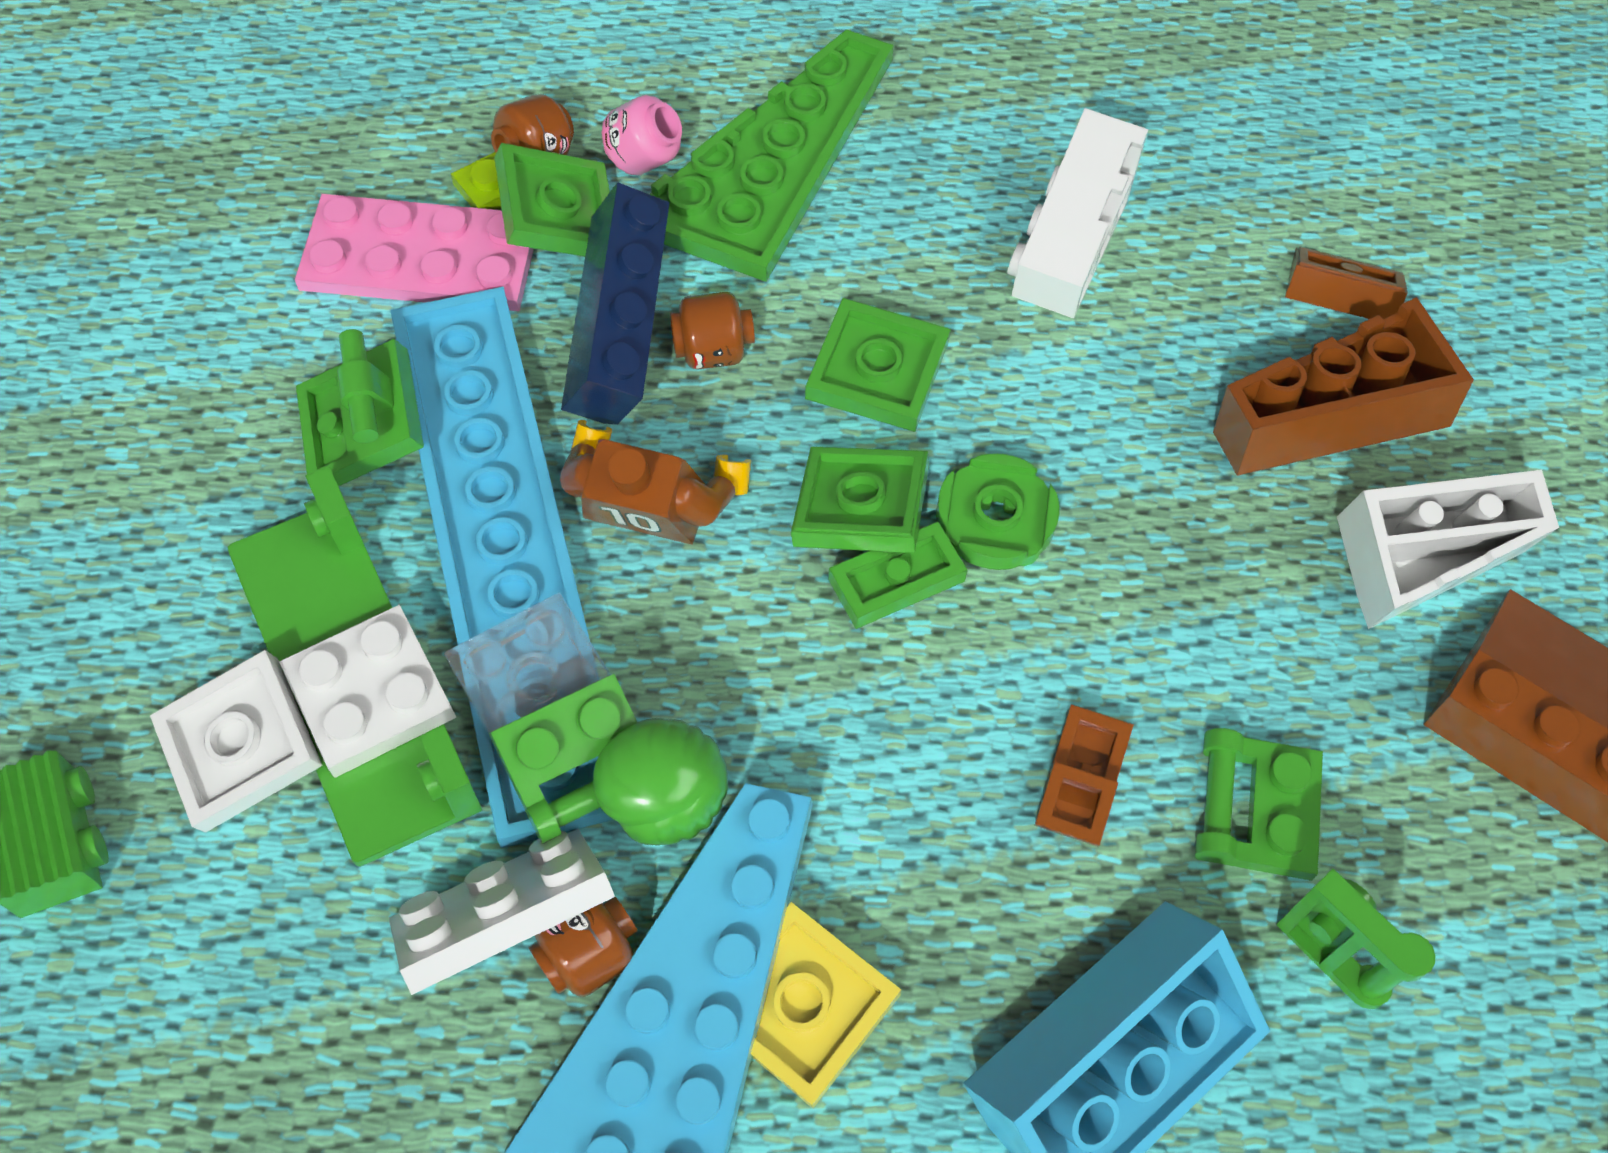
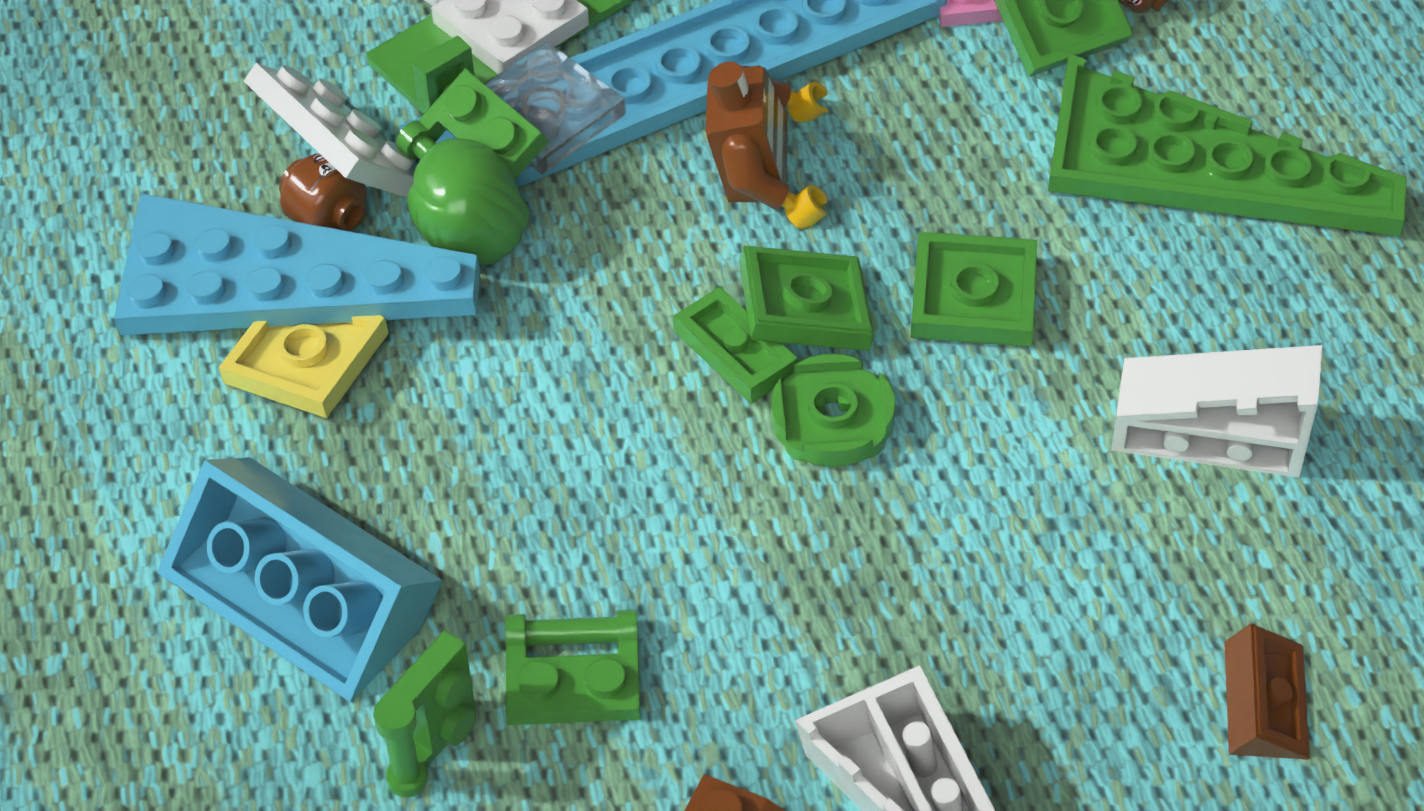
camera: 80 degrees right, 10 degrees down
dark blue brick [561,182,670,425] -> none
bright pink head [601,95,682,176] -> none
dark orange head [670,292,755,370] -> none
dark orange slope [1034,704,1134,847] -> none
dark orange wedge [1213,297,1474,476] -> none

